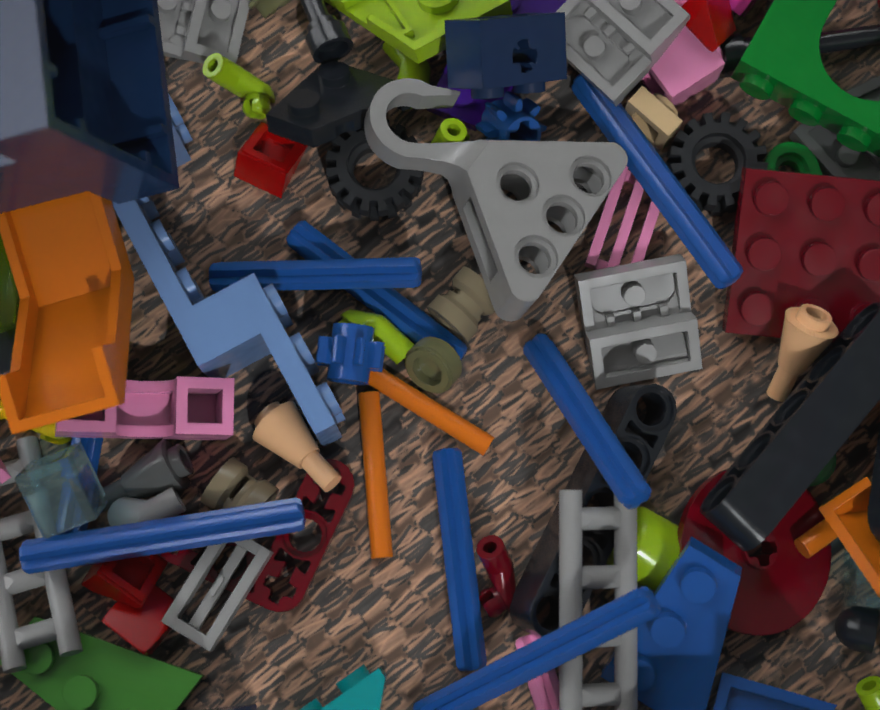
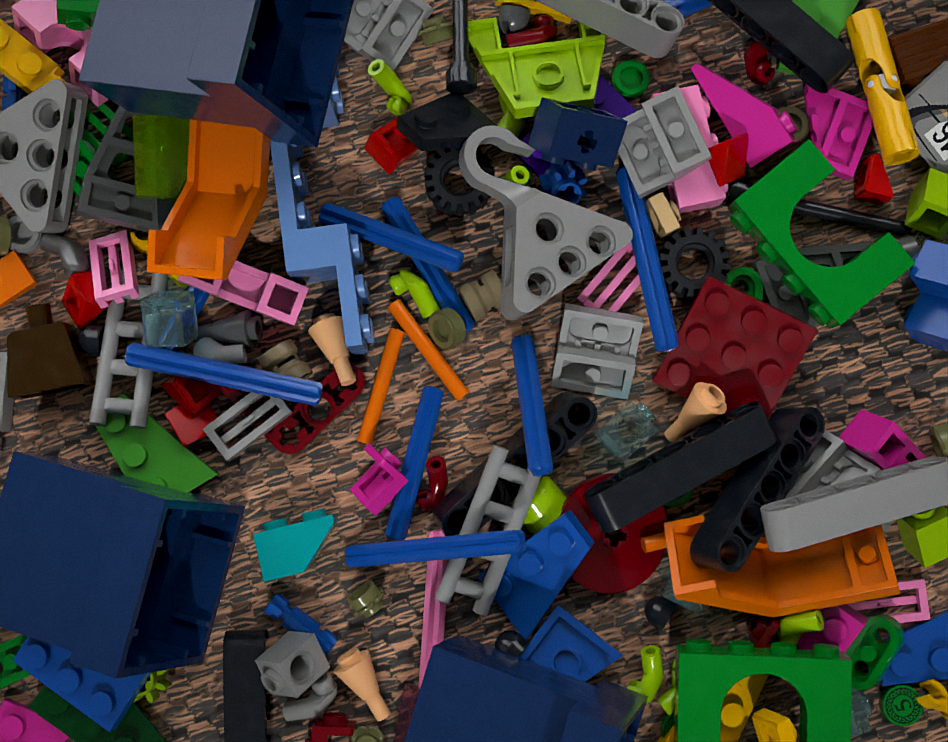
camera: 20 degrees right, 5 degrees up
blue gear [315,323,385,385] -> none
none -> dark pink bracket [350,443,409,516]
none -> clear light blue brick [592,400,658,463]

